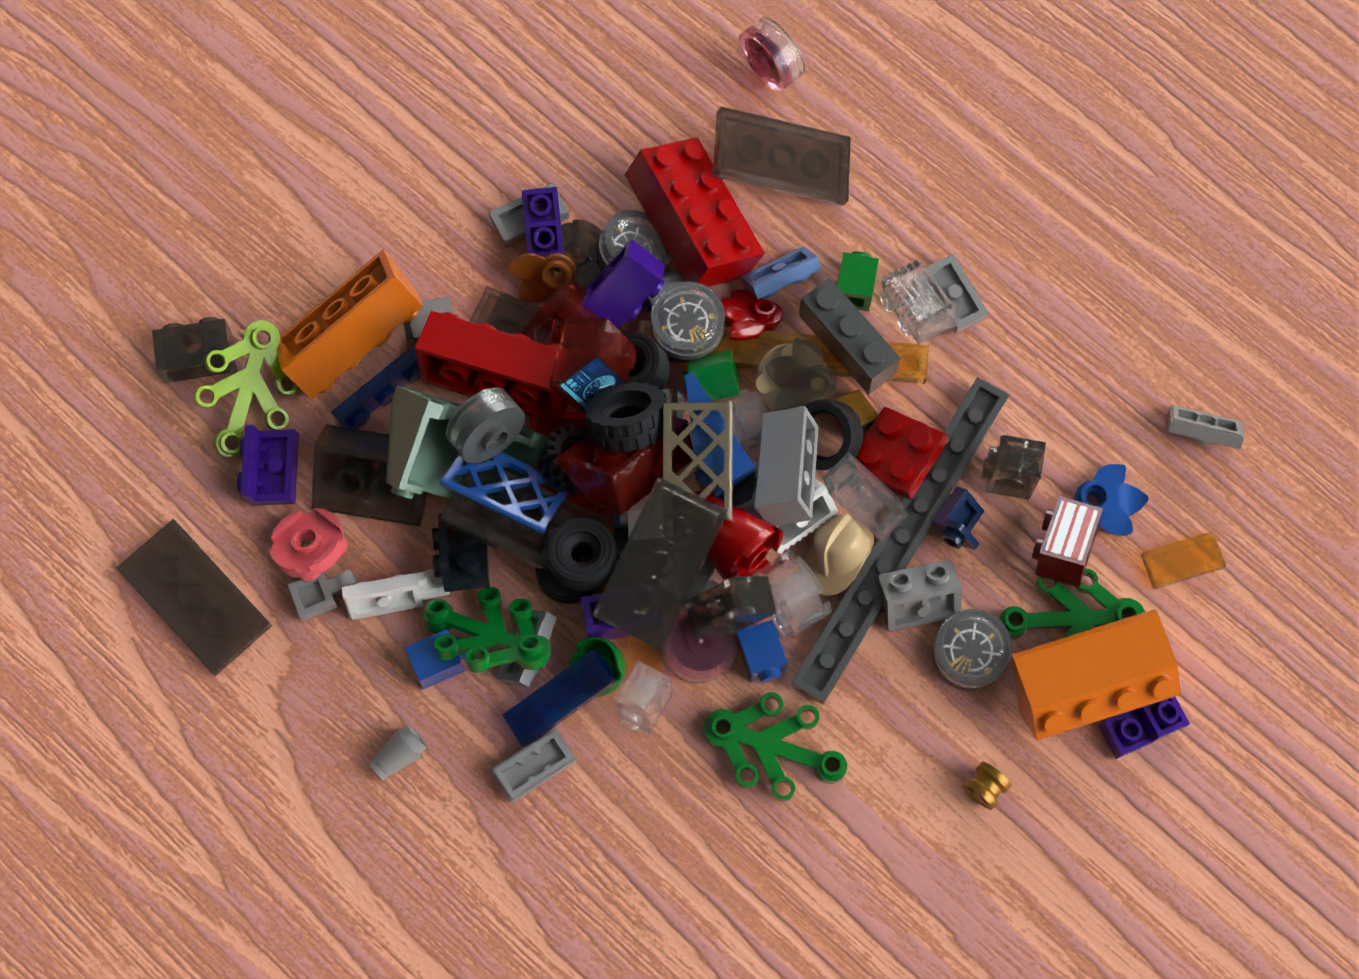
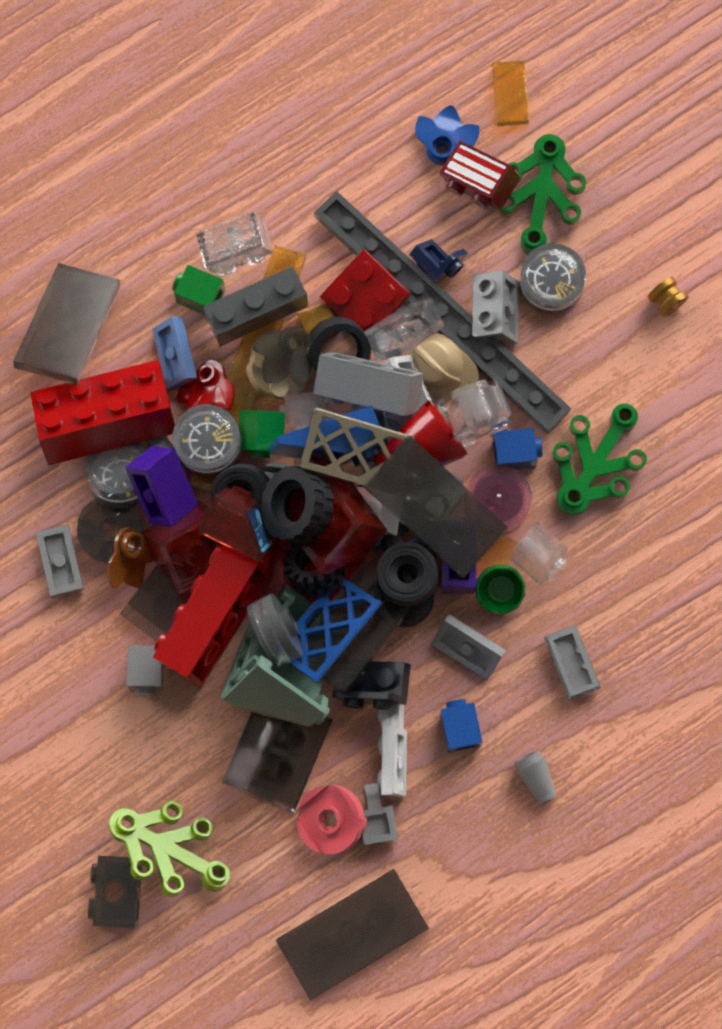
camera: 75 degrees left, 5 degrees up
dark purple bracket [237,425,299,506] -> none
orange slope [277,249,423,399] -> none
clear blue plate [331,343,421,434] -> none
green plant [423,587,551,673] -> none
clear blue plate [502,650,617,747] -> none
dark purple slope [521,187,564,257] -> none
clear smoke brick [685,576,777,638] -> none
light grey plate [920,254,989,334] -> none
clear smoke brick [981,434,1046,500] -> none
orange slope [1011,609,1181,740] -> none
dark purple slope [1098,697,1190,759] -> none
light grey plate [1167,405,1244,449] -> none

